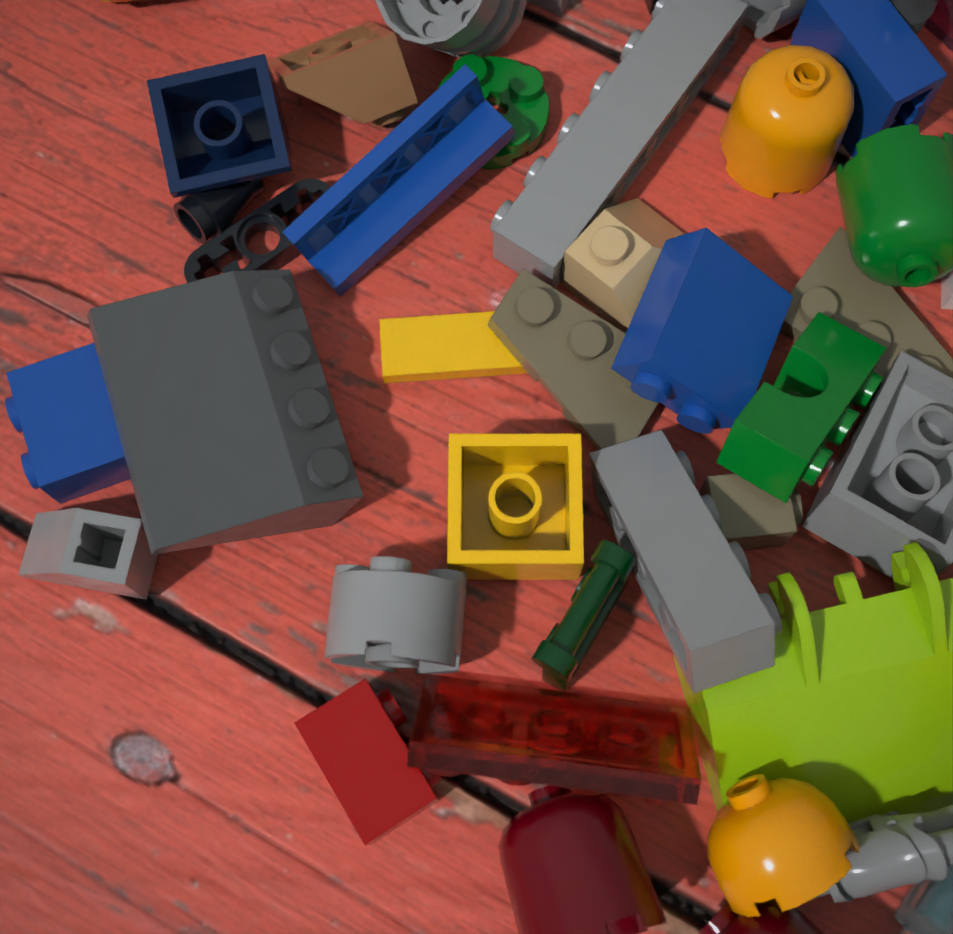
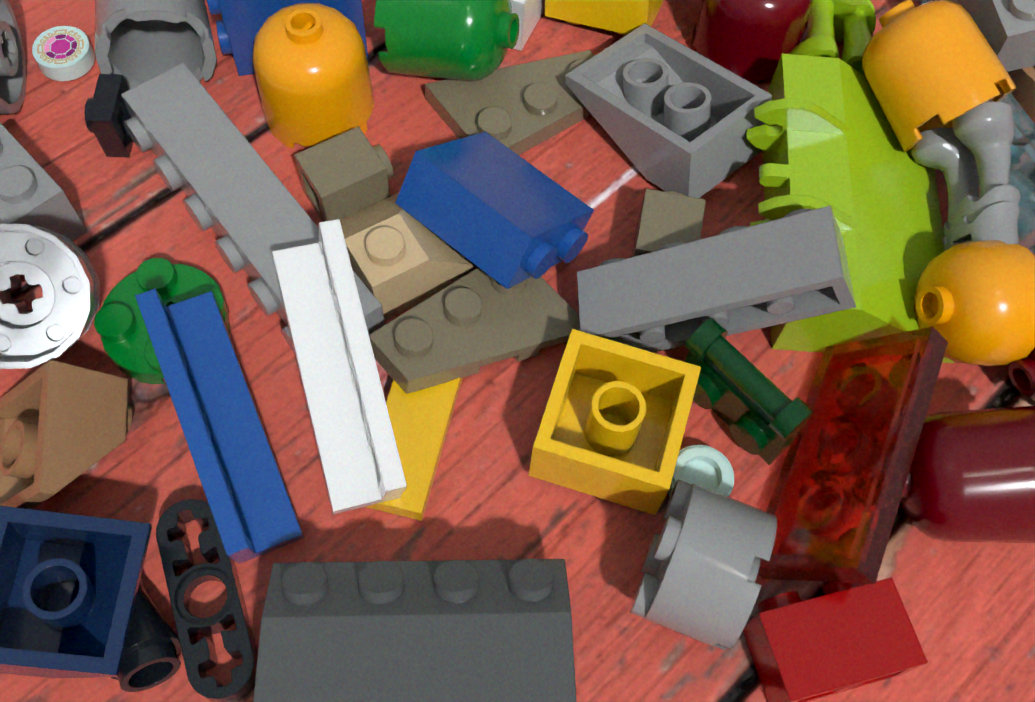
camera: 80 degrees left, 10 degrees down
green arch [716,312,887,503] -> none
none -> white fence [272,219,407,515]
none -> dark tan brick [294,126,394,222]
none -> light aqua tile [668,445,734,497]

